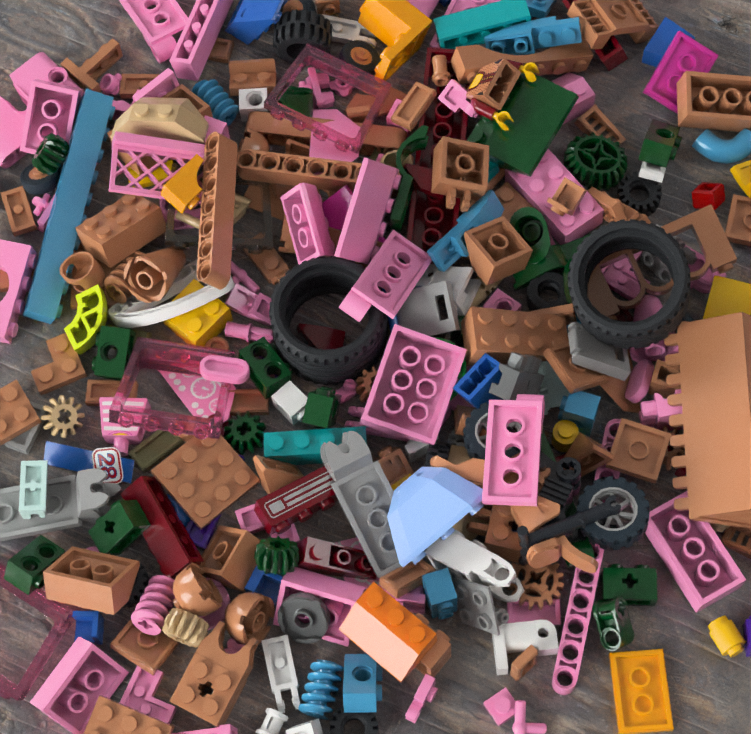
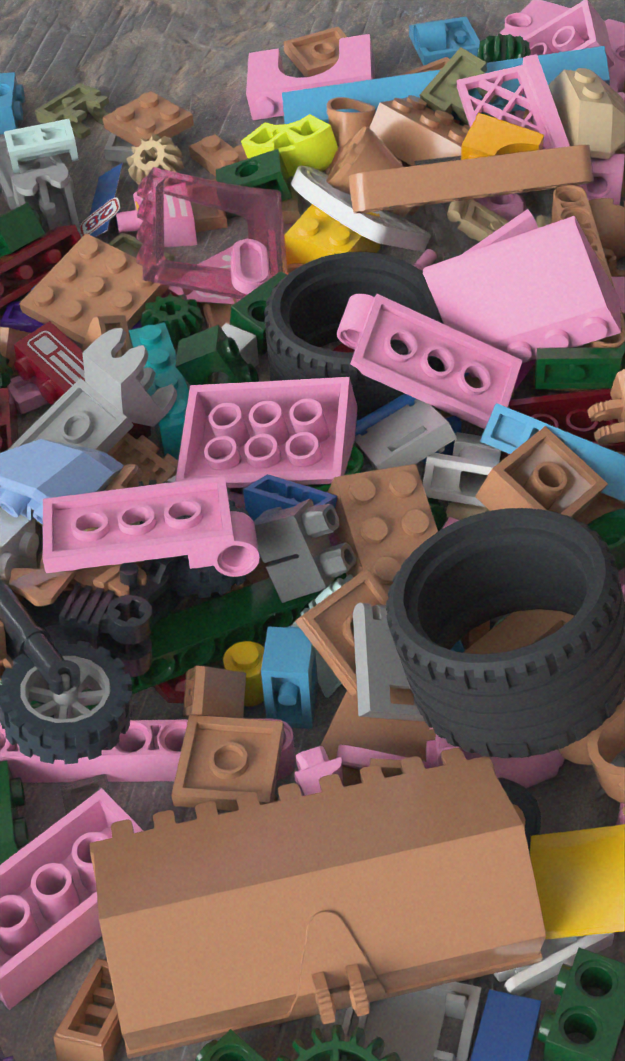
camera: 75 degrees right, 20 degrees down
none -> olive plate [420,47,498,125]

